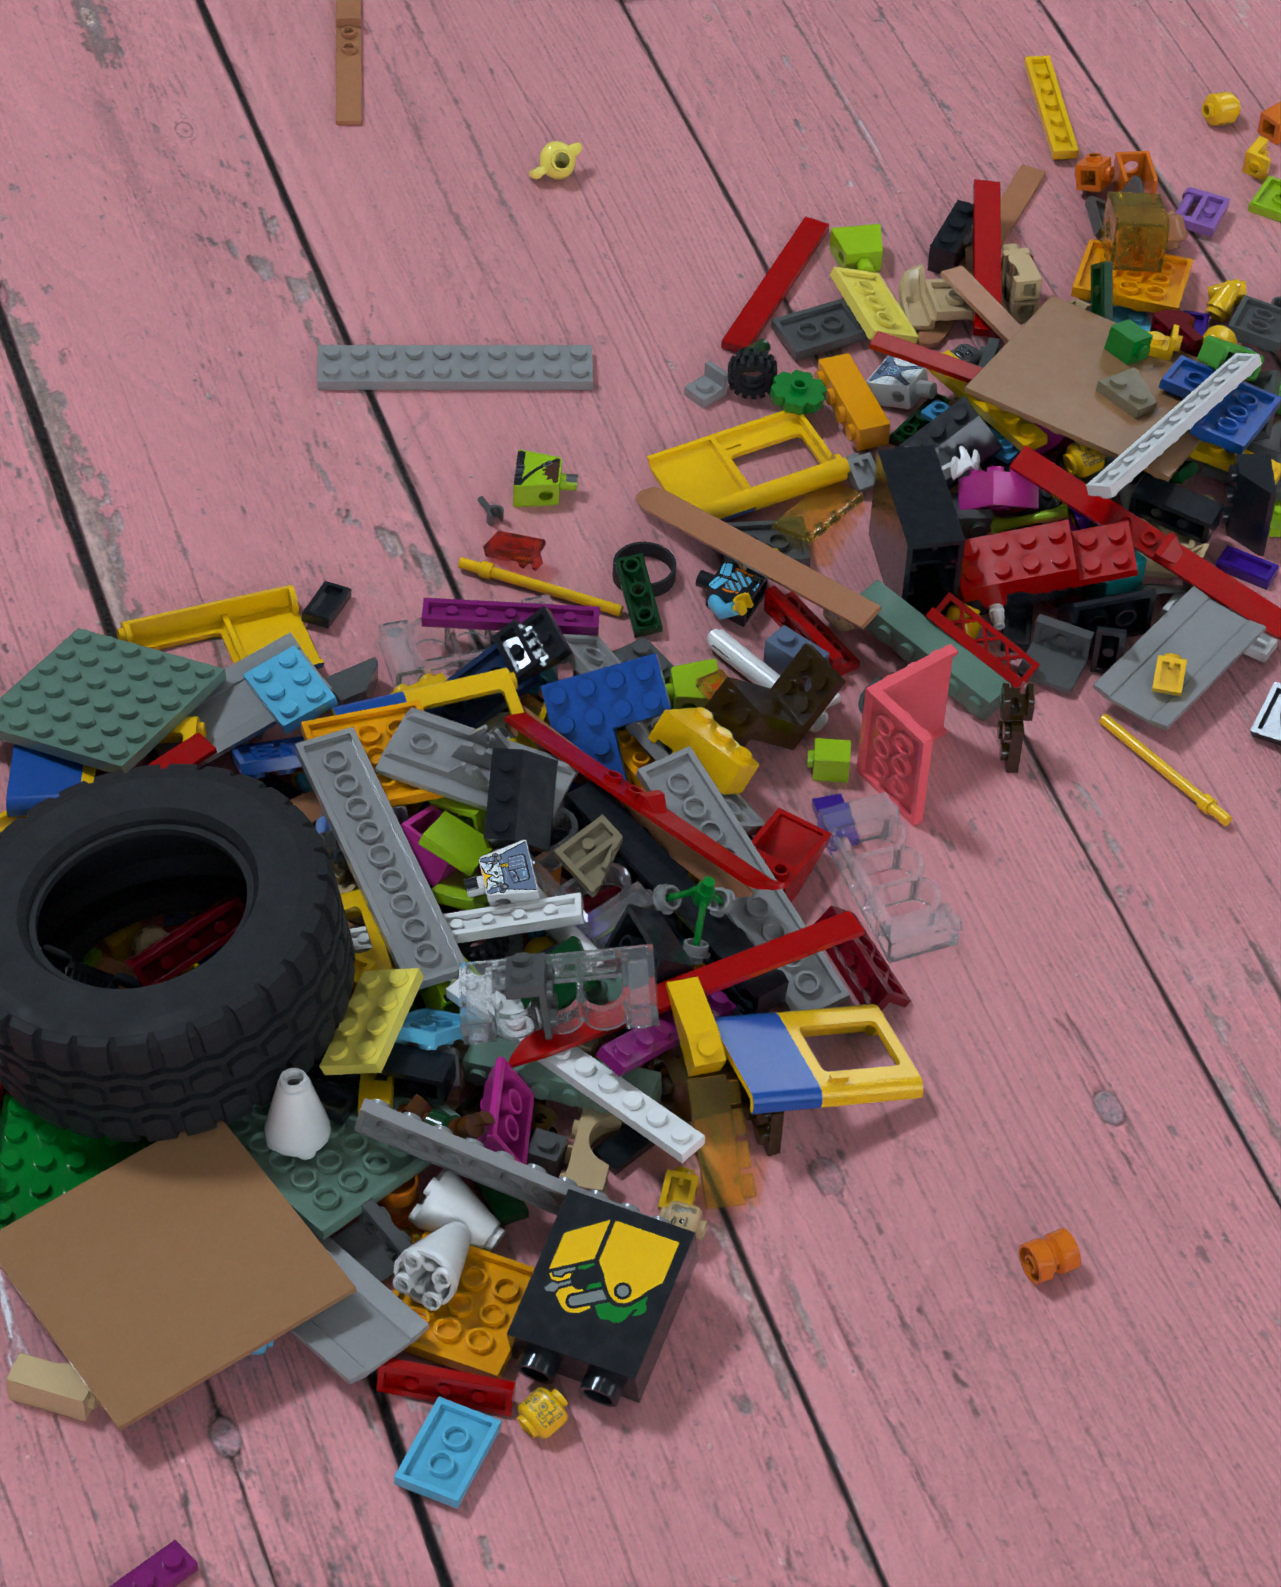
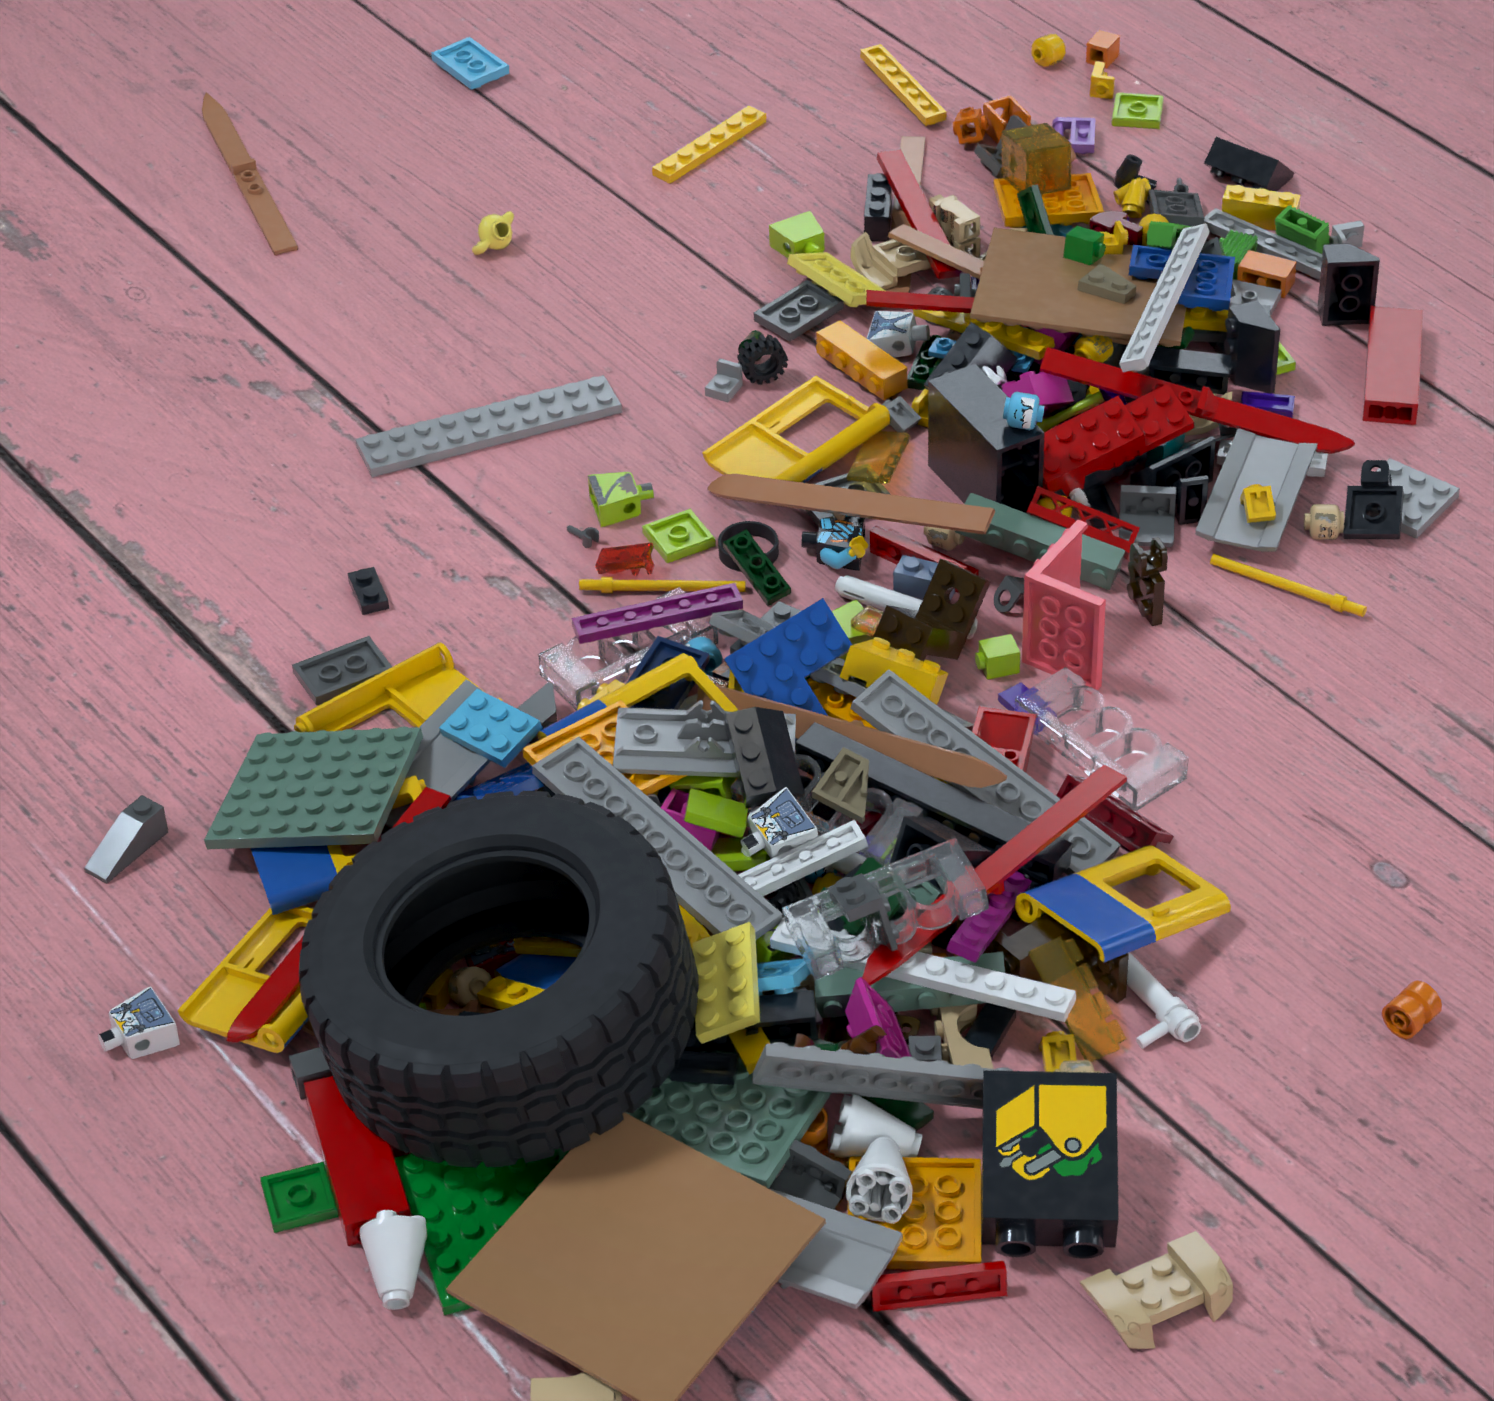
camera: 15 degrees left, 5 degrees down
dark red fence [124,892,246,987] -> none
white cone [264,1068,331,1160] -> none
black tile [301,581,352,629] -> none
medium azure plate [394,1396,502,1509] -> none
black slope [492,606,573,682] -> none
red piece [503,713,785,890] -> none
yellow head [516,1387,568,1439] -> none
plant [652,876,736,964] -> none
yellow slope [666,977,726,1077] -> none
red tile [721,216,830,353] -> none
green plant [770,370,827,415] -> none
none -> dark grey plate [292,636,392,706]
none -> black plate [348,567,389,615]
none -> lime tile [642,509,716,563]
none -> yellow plate [652,105,767,184]
none -> medium azure head [1003,392,1045,430]
none -> tan piece [1080,1231,1233,1349]
none -> black piece [1113,154,1157,190]
none -> white cylinder [1127,952,1201,1049]
none -> tan head [1304,504,1344,540]

